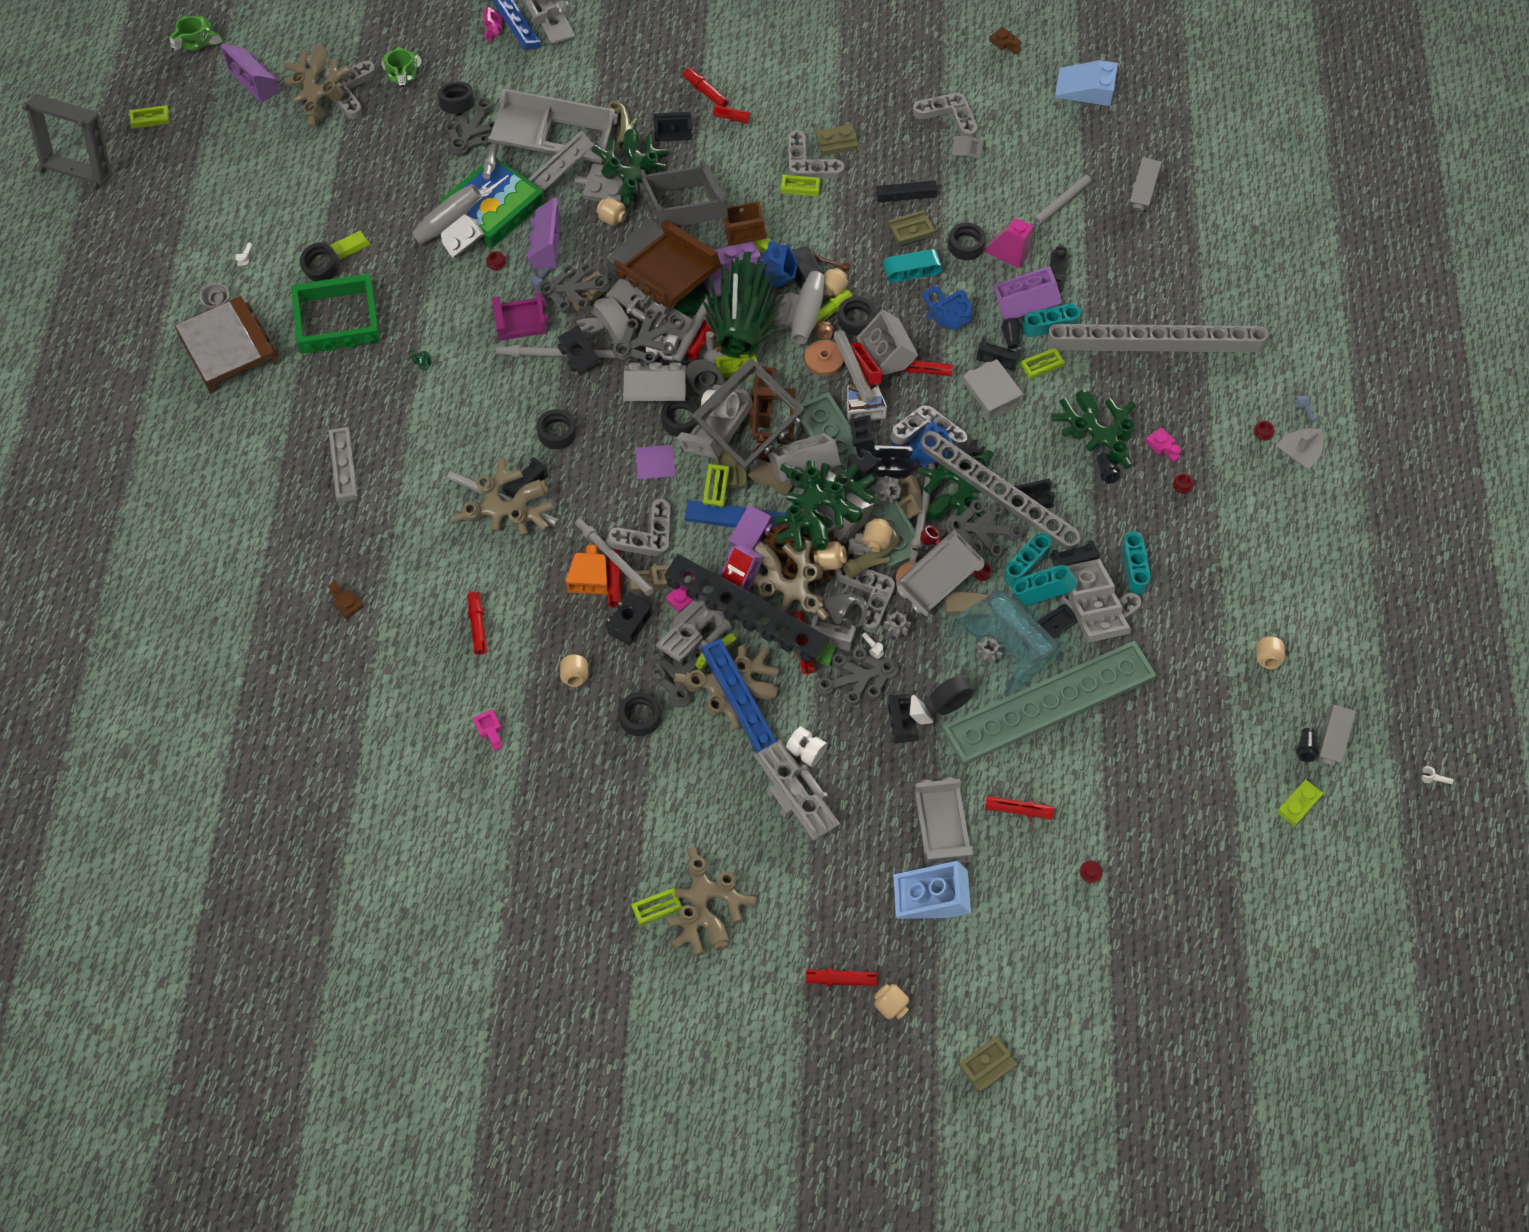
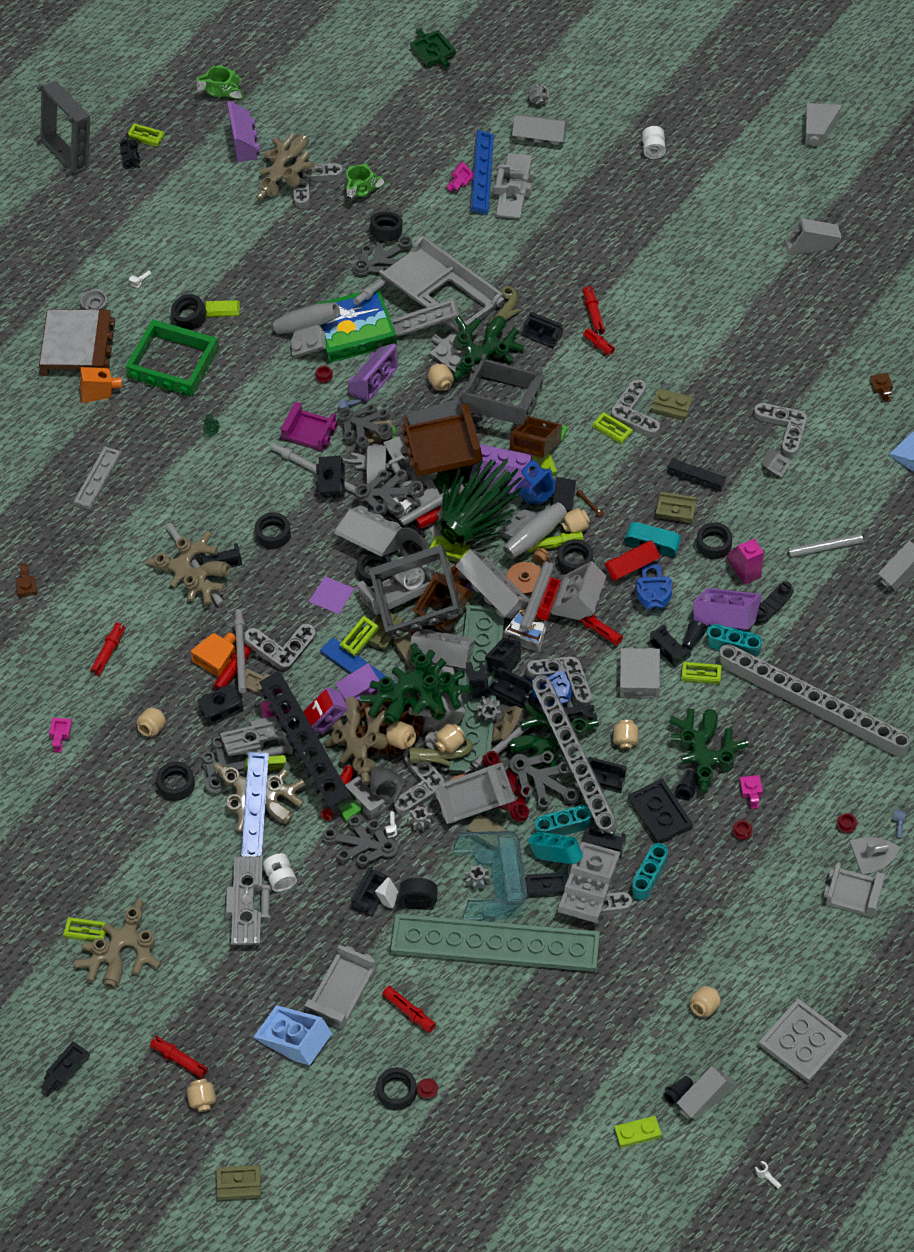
camera: 35 degrees right, 5 degrees down
none -> black hinge [40,1041,90,1096]
none -> orange torso [80,367,122,403]
none -> black hinge [120,133,140,169]
none -> black tyre [376,1067,417,1110]
none -> light grey slope [455,549,529,619]
none -> red beam [604,540,661,581]
none -> tan head [613,720,639,750]
none -> black plate [628,778,693,843]
none -> light grey plate [759,999,848,1083]
none -> light grey panel [824,862,885,918]

